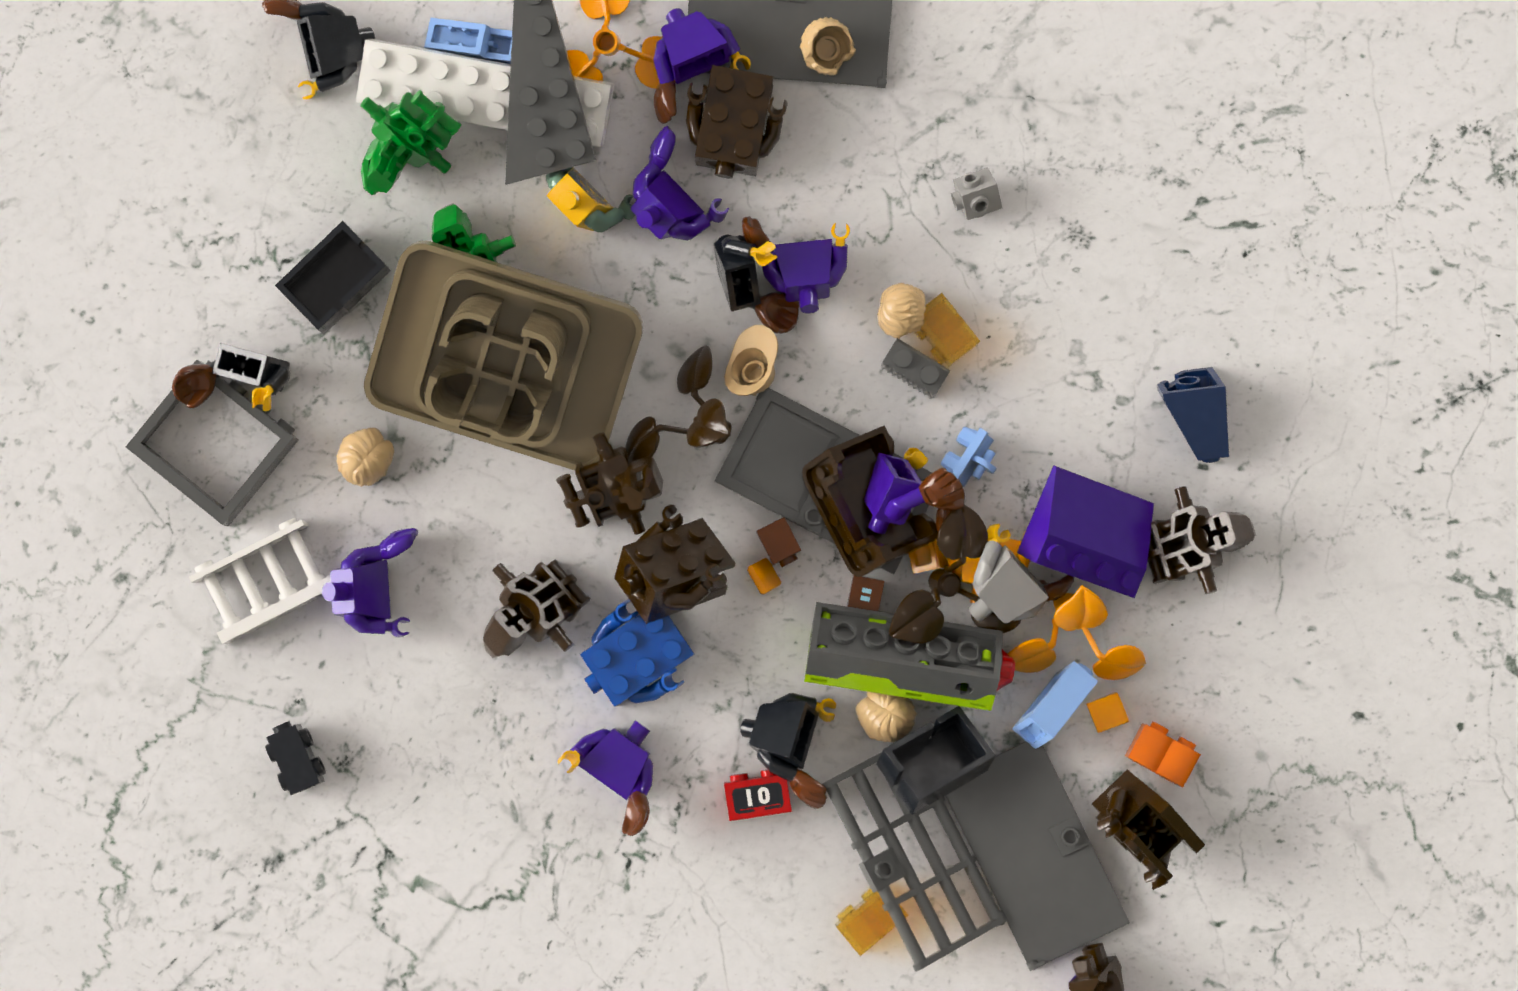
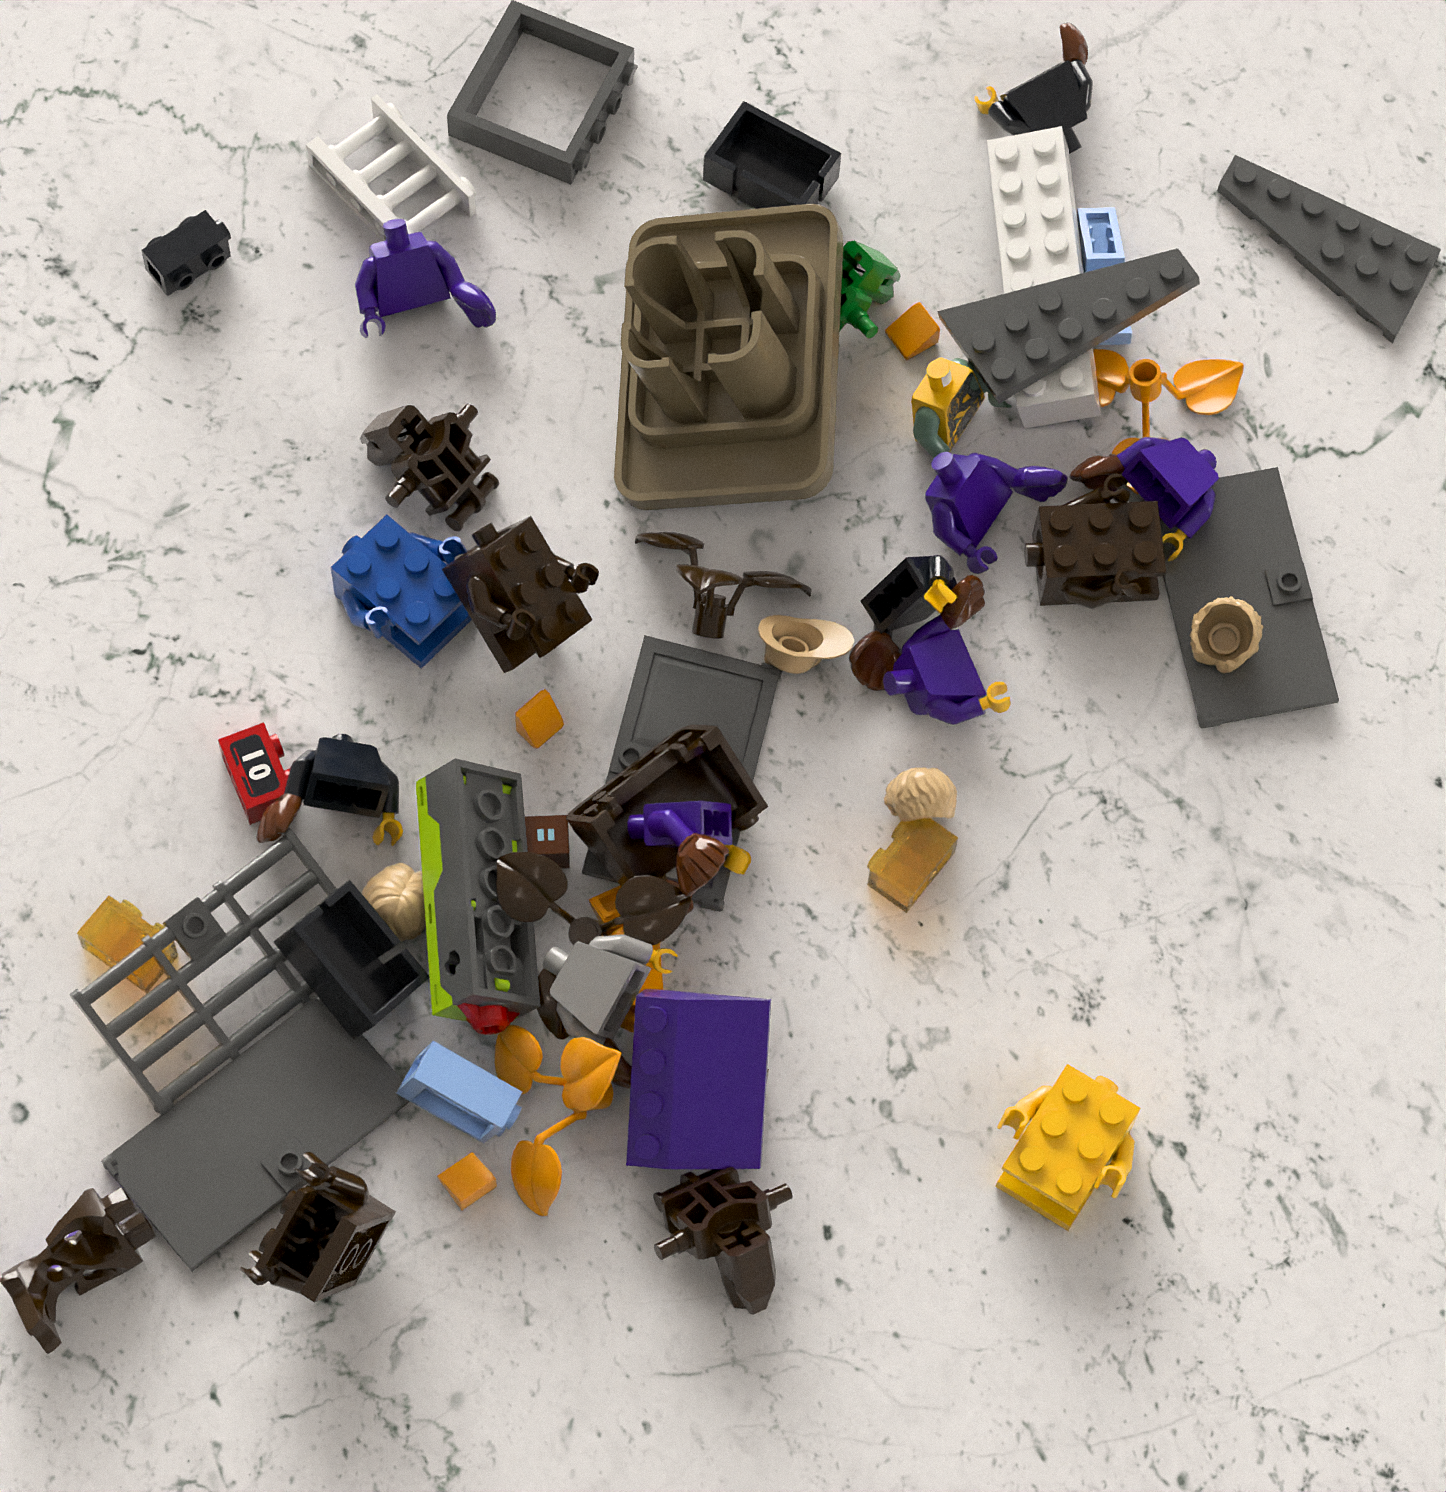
camera: 75 degrees right, 20 degrees down
torso [172,343,290,411] -> none
tan hair [336,428,394,487] -> none
green piece [360,90,462,195] -> none
dark brown piece [556,432,663,535] -> none
dark purple torso [558,720,653,836] -> none
reddish brown brick [756,517,801,567] -> none
dark grey brick [881,338,950,399] -> none
light blue hips [941,427,997,487] -> none
light grey brick [951,167,1002,220] -> none
orange brick [1125,721,1201,788] -> none
dark blue slope [1157,367,1229,463] -> none
none -> light orange slope [885,302,940,361]
none -> yellow torso [995,1064,1141,1231]

